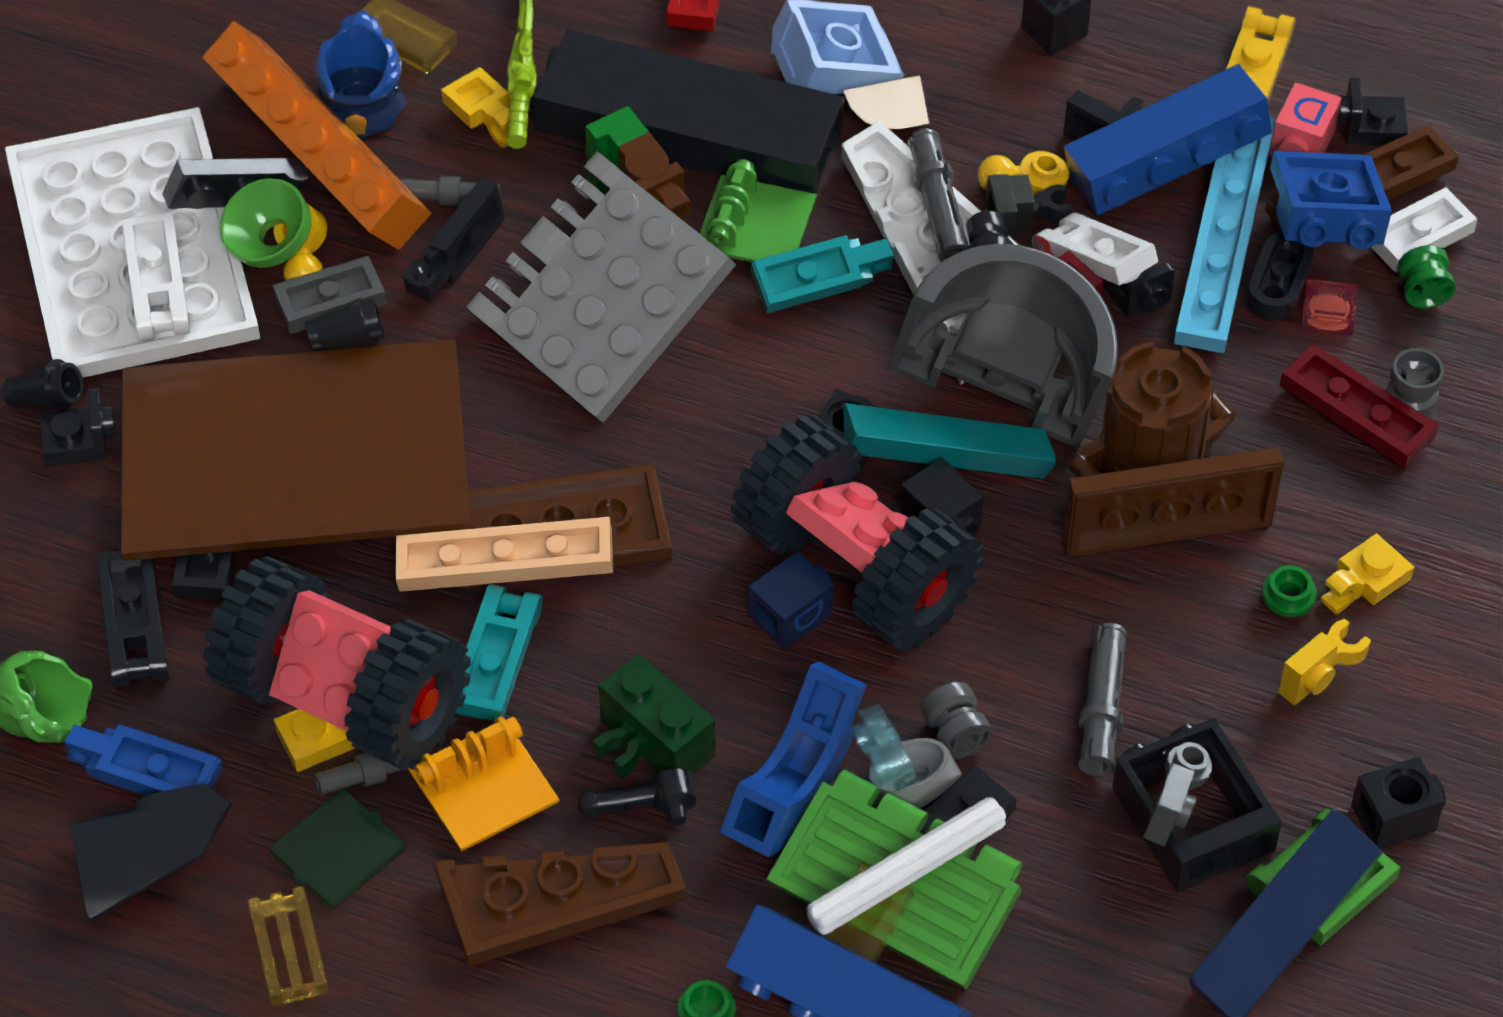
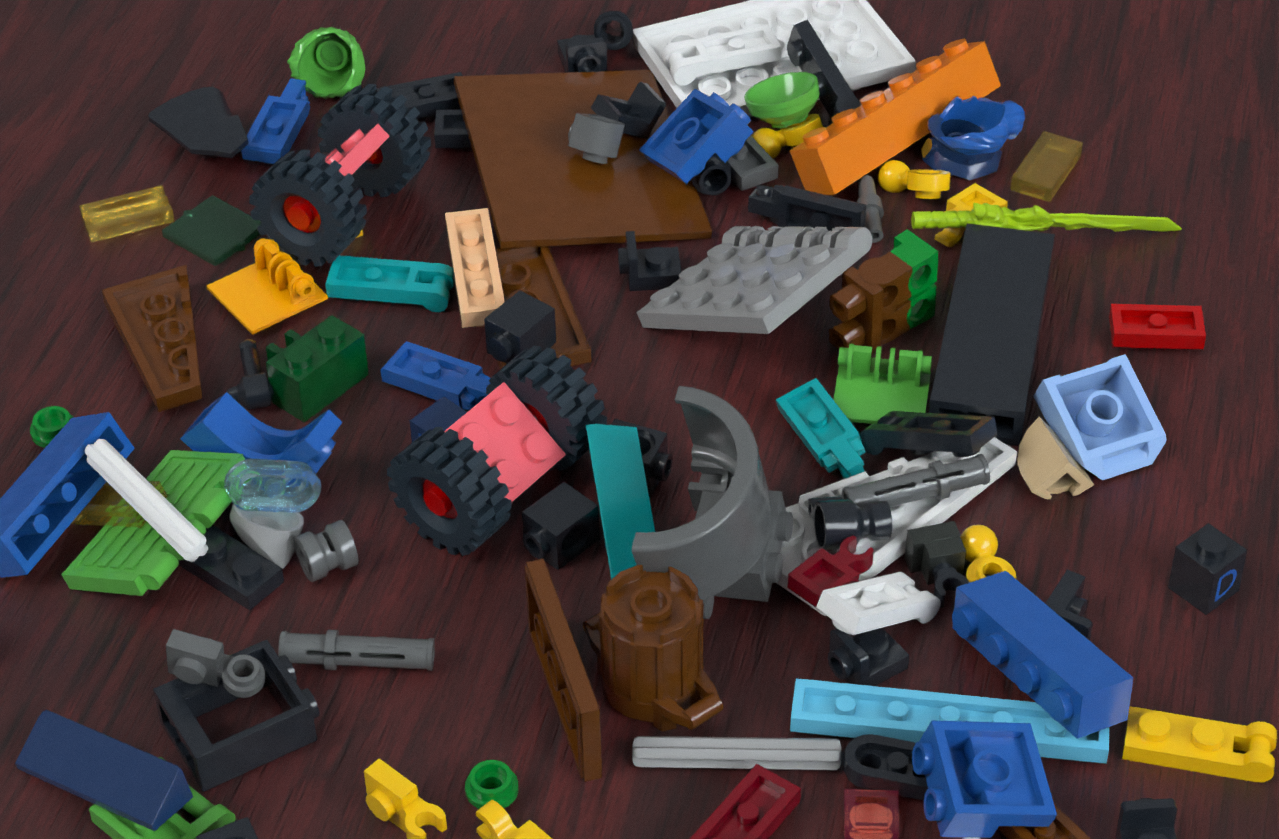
camera: 85 degrees right, 10 degrees down
coral brick [1270,82,1342,156] -> none
none -> blue hinge [380,341,491,410]
none -> black brick [484,290,556,364]
none -> dark grey plate [568,113,625,164]
none -> black bracket [591,82,666,138]
none -> black bracket [618,231,681,291]
none -> light grey axle [632,736,842,770]
none -> blue plate [639,89,753,184]
none -> black plate [860,411,998,457]
none -> yellow plate [878,160,950,199]

